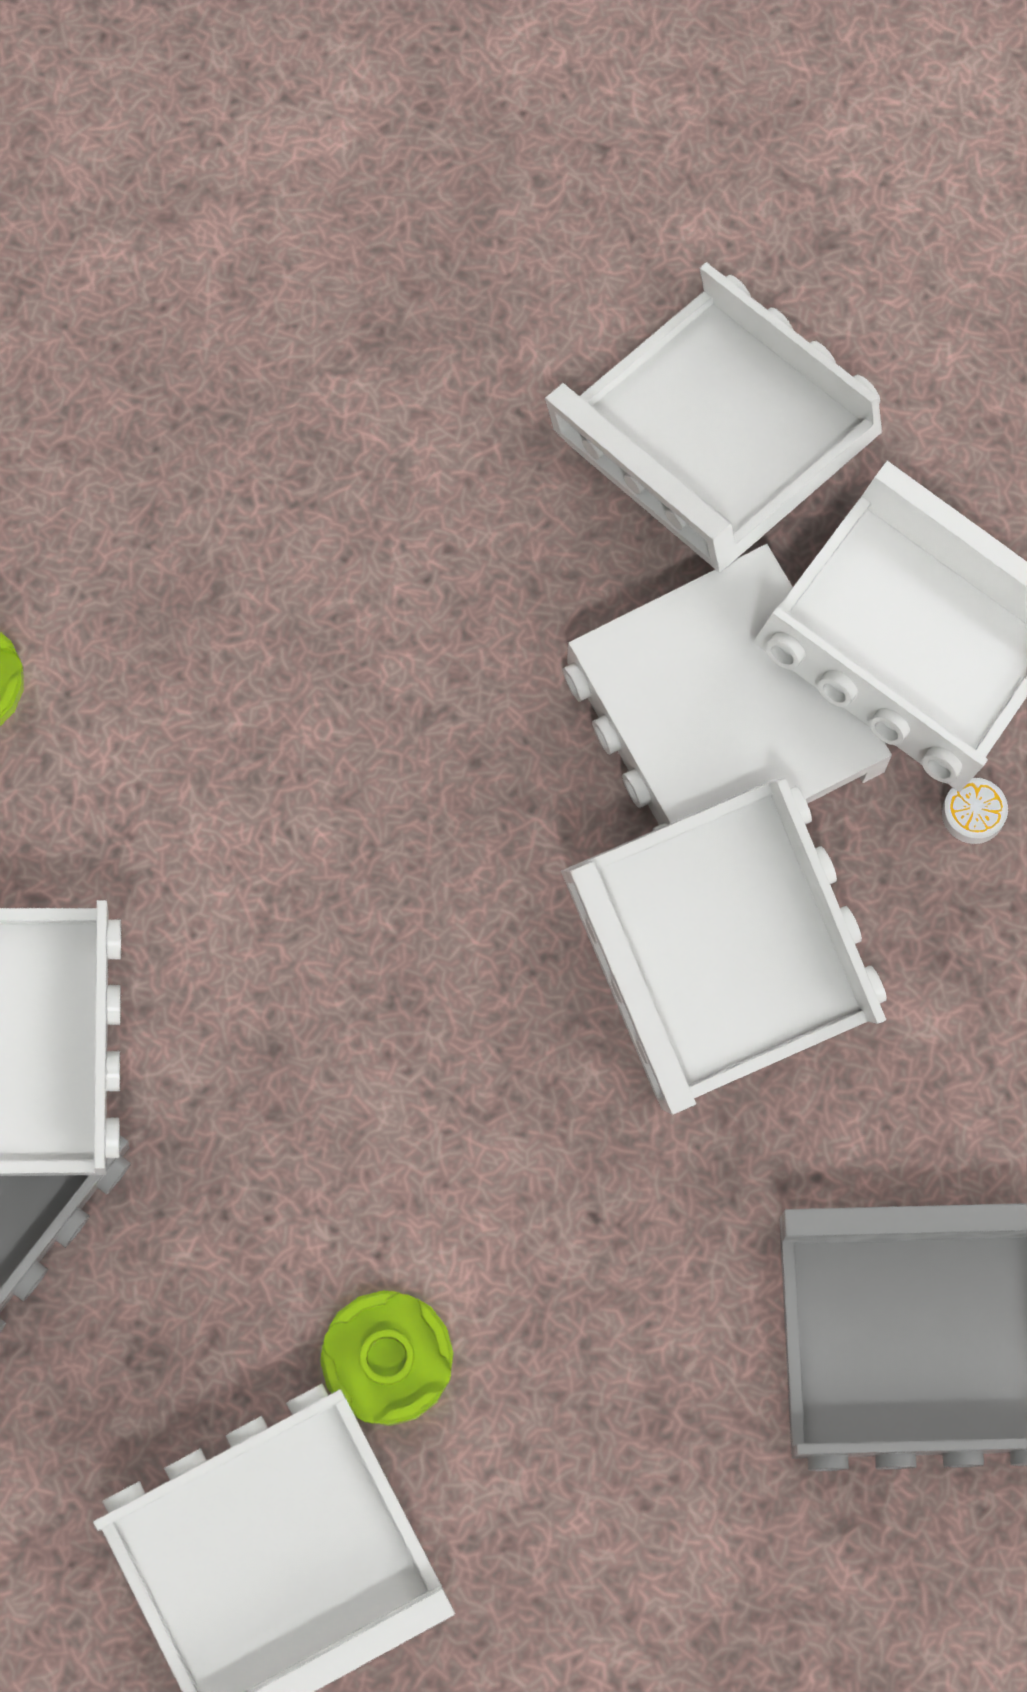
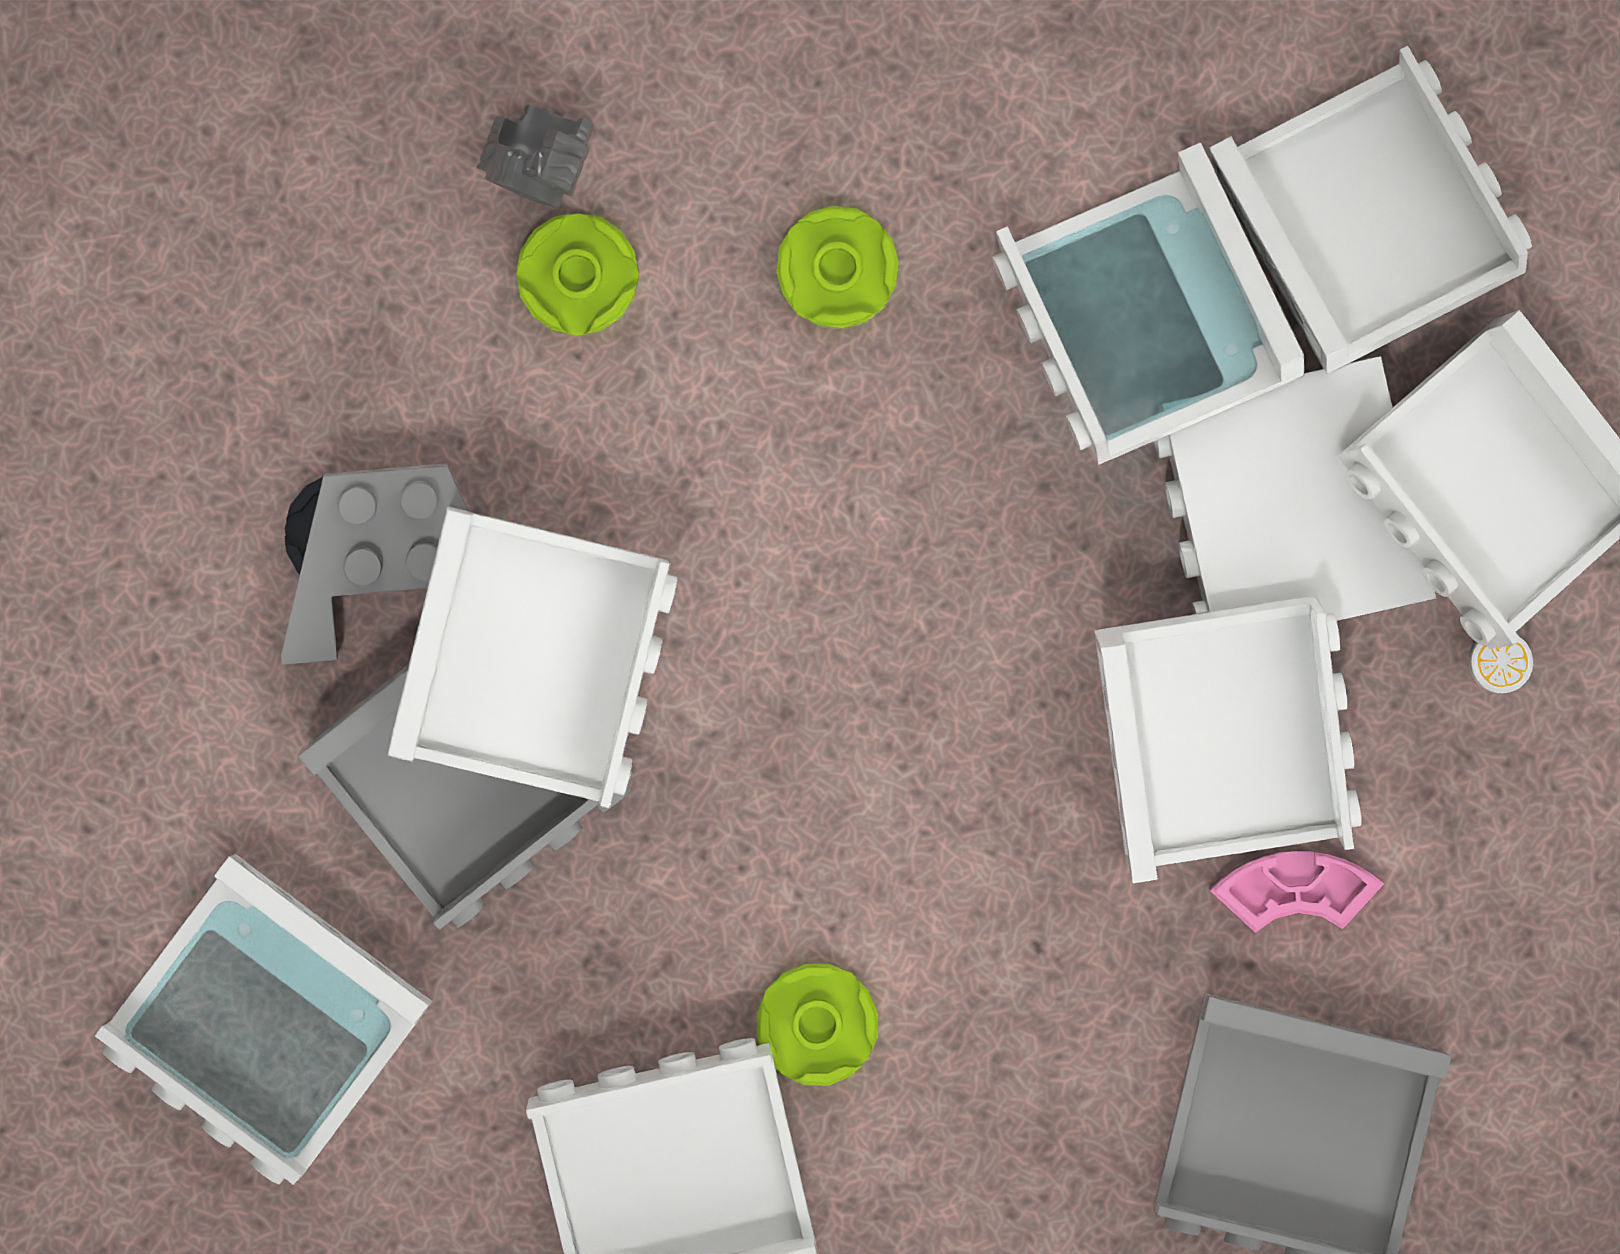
camera: 15 degrees right, 15 degrees up
none -> lime tile [776,206,899,329]
none -> clear light blue panel [992,143,1304,465]
none -> bright pink tile [1209,851,1384,933]

